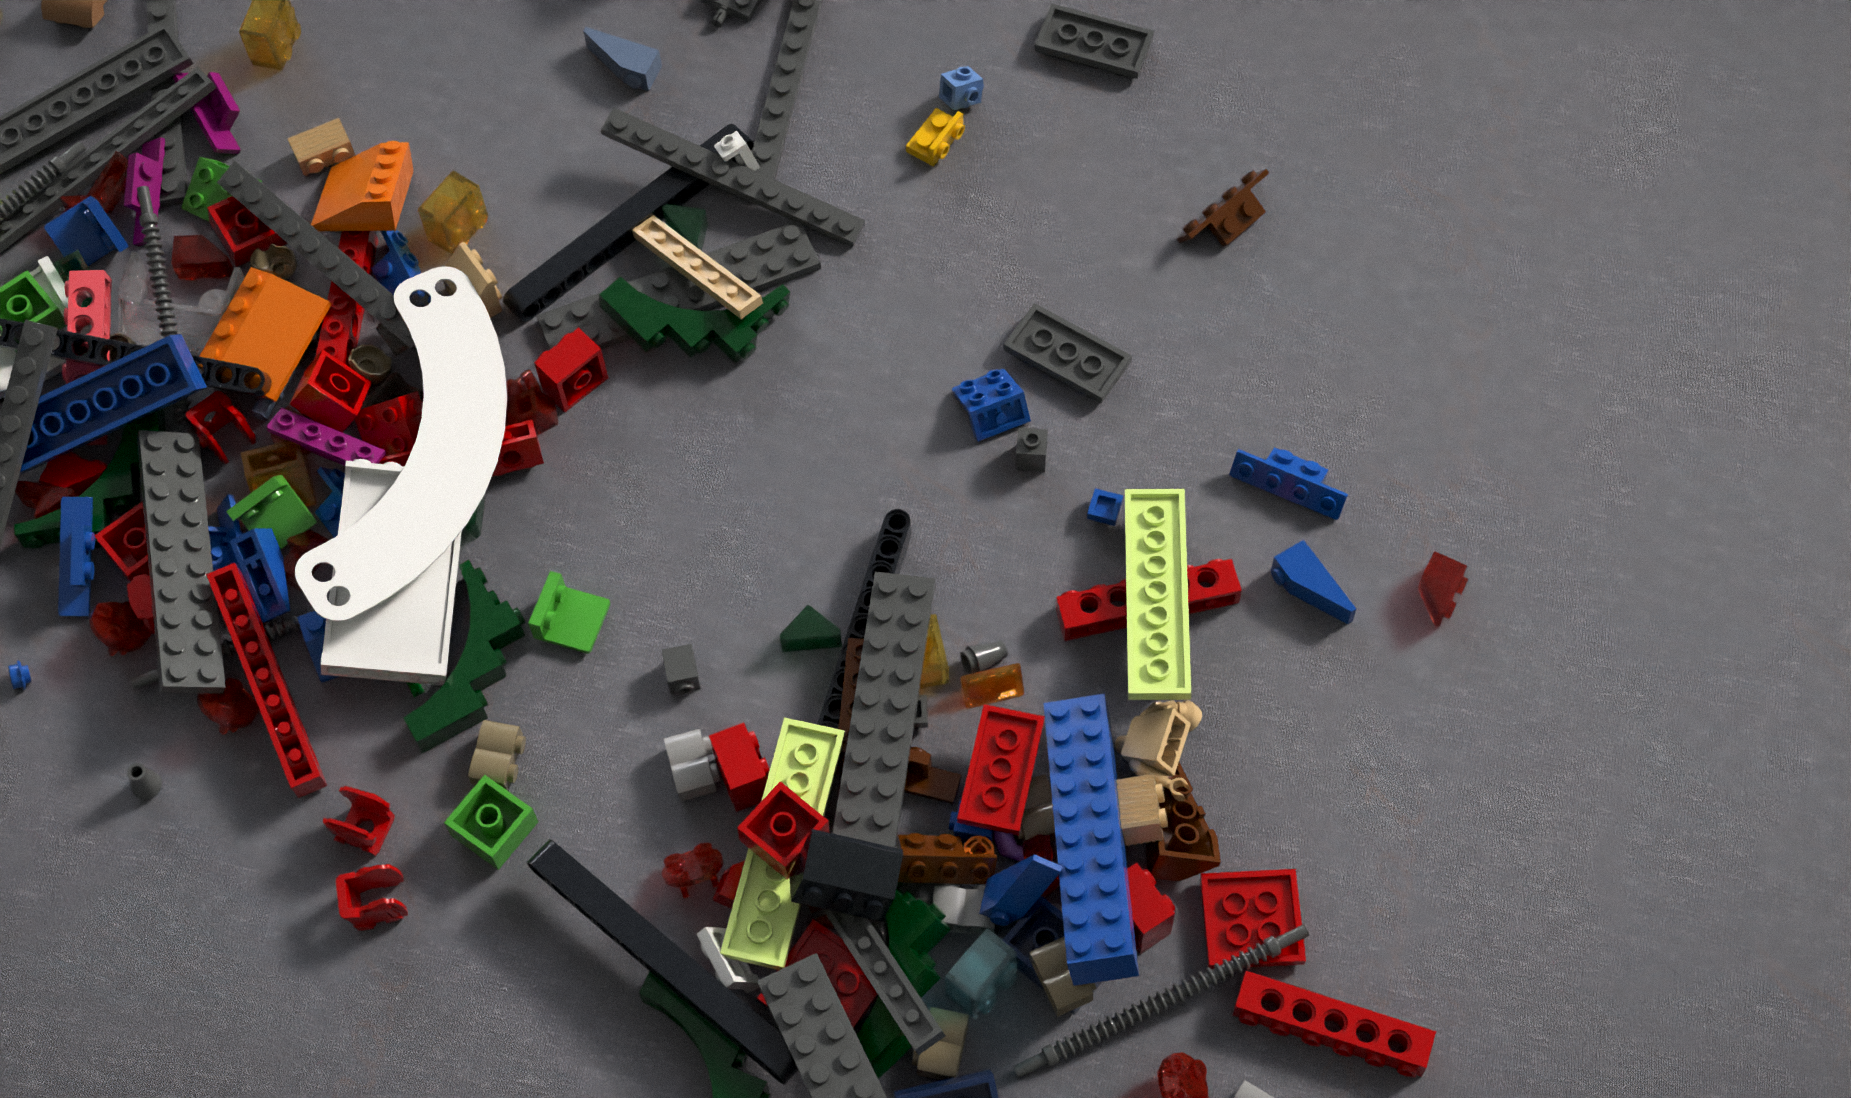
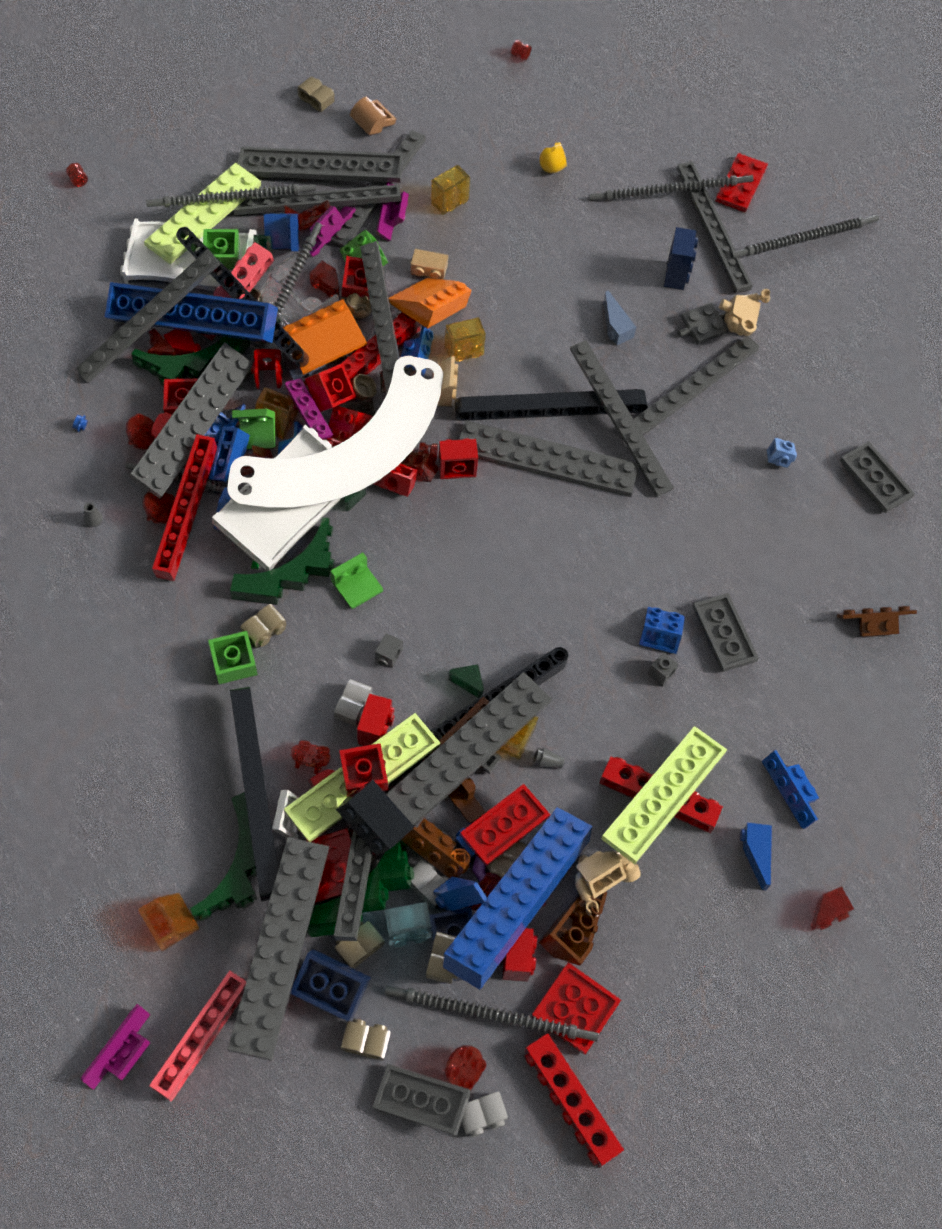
camera: 30 degrees right, 0 degrees up
blue bracket [58,497,95,616] -> none
red piece [323,786,395,856] -> none
red piece [336,864,408,931] -> none
dark green arch [599,277,790,364] -> none
tan plate [632,215,763,319] -> none
clear green slope [662,204,708,251] -> none
white bracket [714,131,760,171] -> none
yellow bracket [906,108,965,167] -> none
clear orange slope [960,663,1024,709] -> none
blue plate [1087,488,1123,526] -> none
tan brick [1116,774,1168,846] -> none

